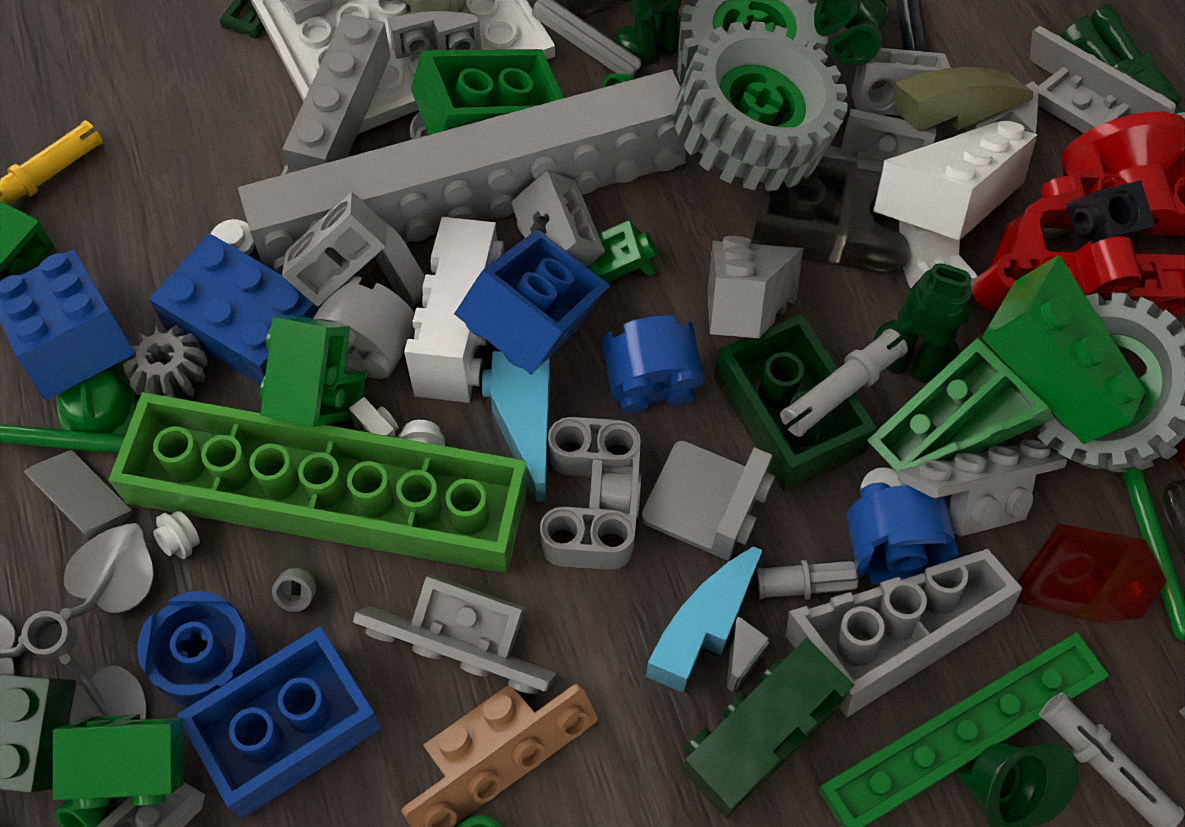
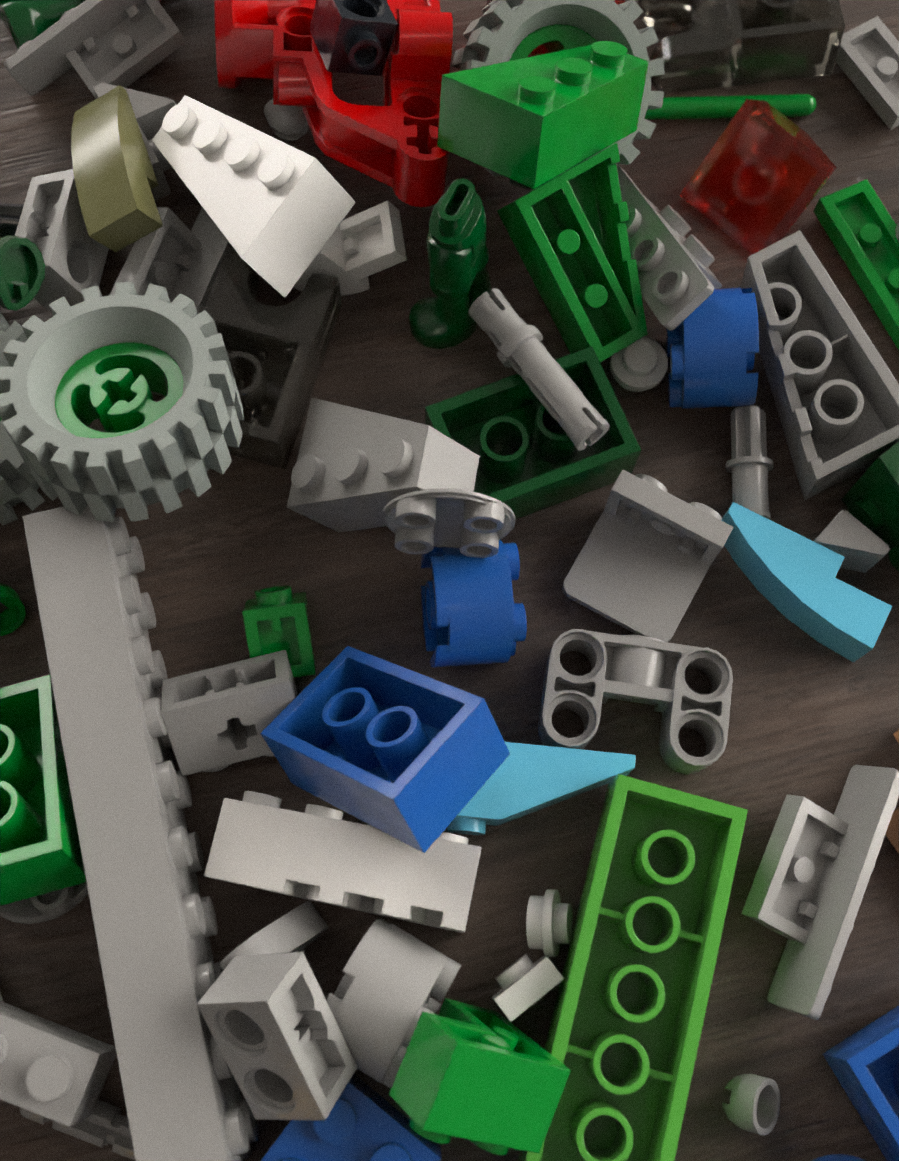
camera: 85 degrees left, 10 degrees up
none -> light grey dish [382,488,515,558]

